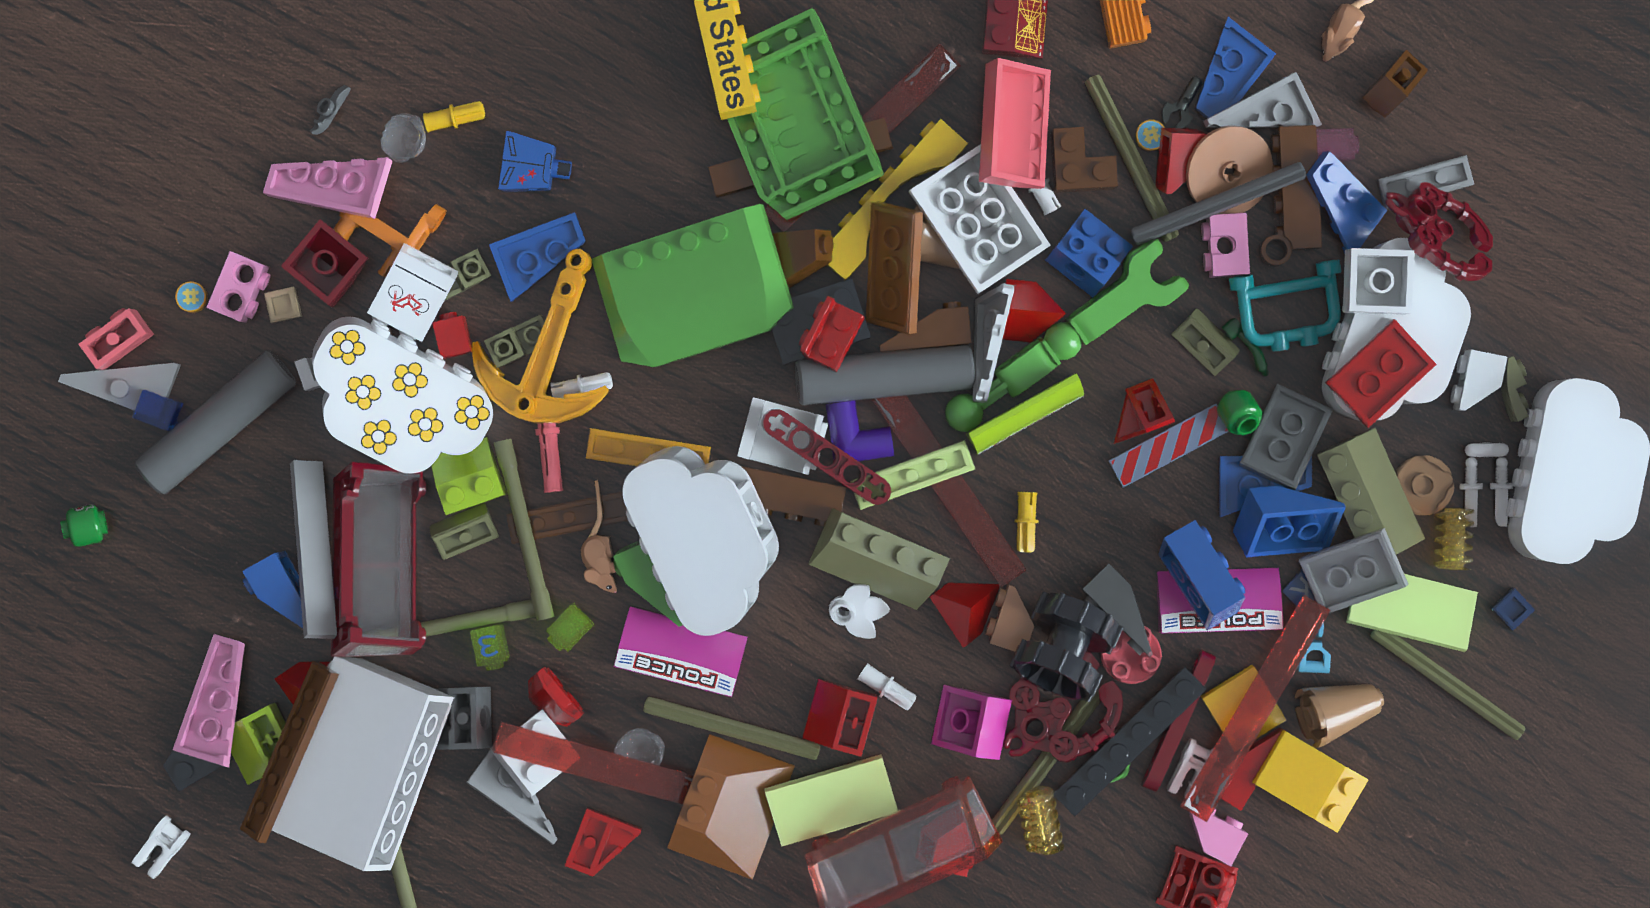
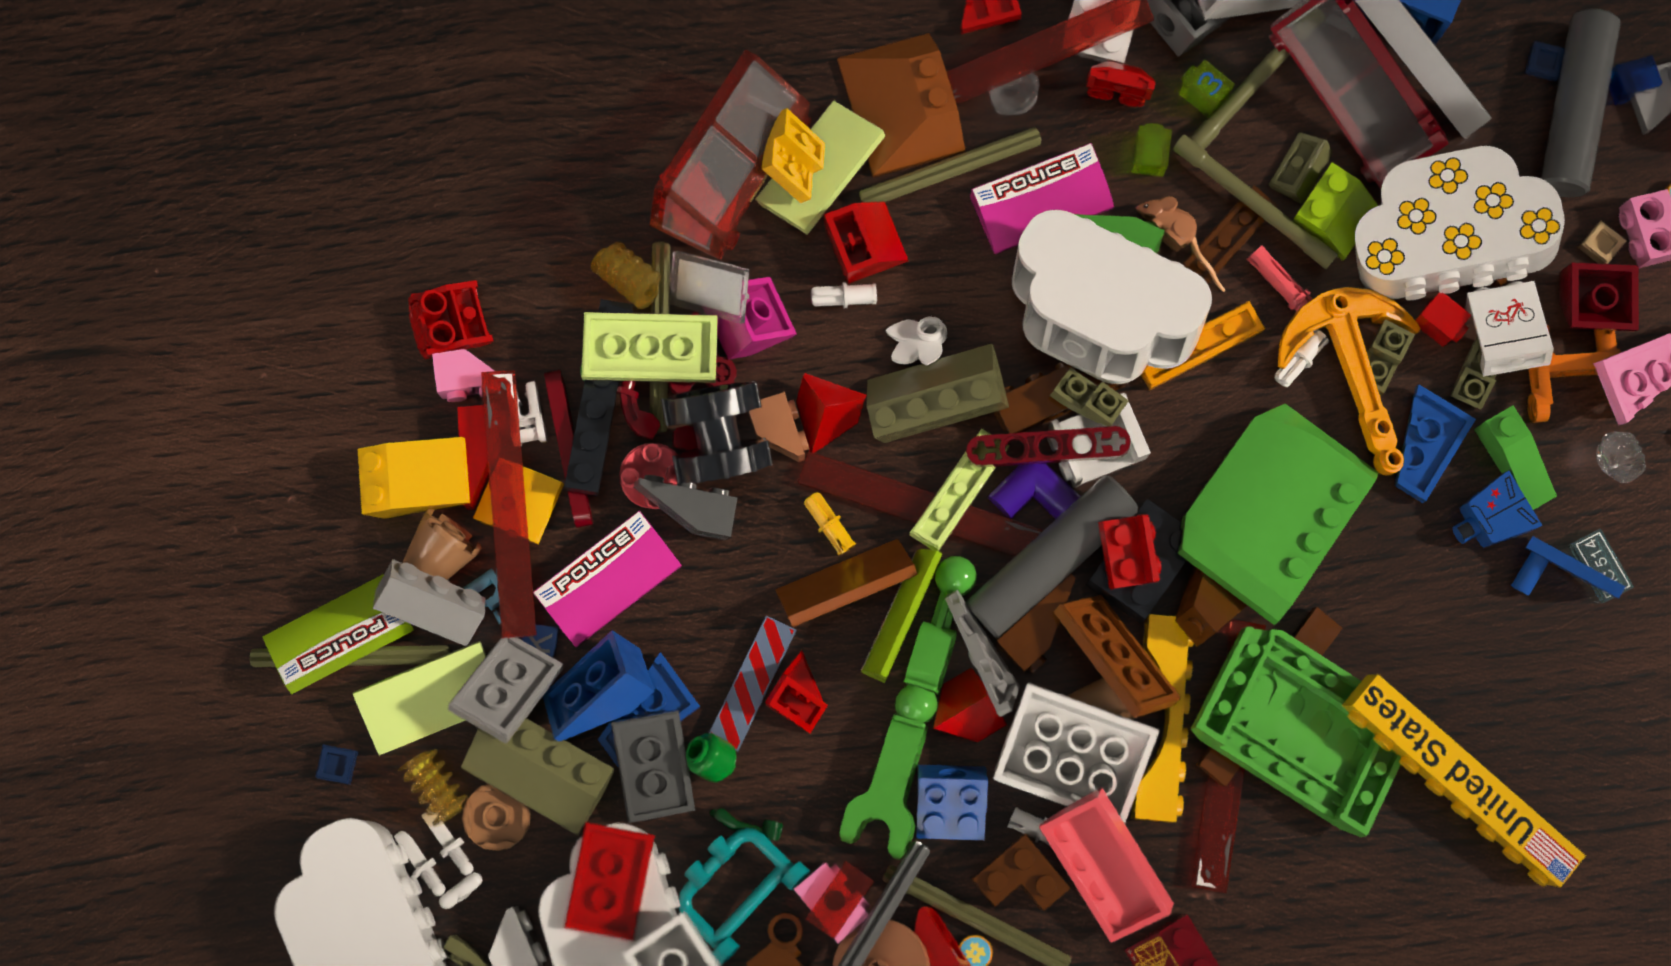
camera: 145 degrees right, 10 degrees down
yellow axle [423,101,485,133] -> none
blue brick [1158,520,1246,631] -> none
olive slope [1171,308,1240,376] -> none
none -> lime slope [263,574,414,694]
none -> light grey brick [373,559,486,646]
none -> yellowish green tile [581,312,718,383]
none -> clear piece [669,251,750,324]
none -> yellow slope [762,108,825,203]
none -> dark orange tile [775,538,917,627]
none -> clear red tile [806,861,874,939]
none -> olive slope [1050,367,1129,427]
none -> bright green slope [1474,405,1557,510]
none -> blue piece [1511,536,1625,599]
none -> dark blue tile [1524,40,1565,82]
none -> clear light blue tile [1568,528,1634,604]

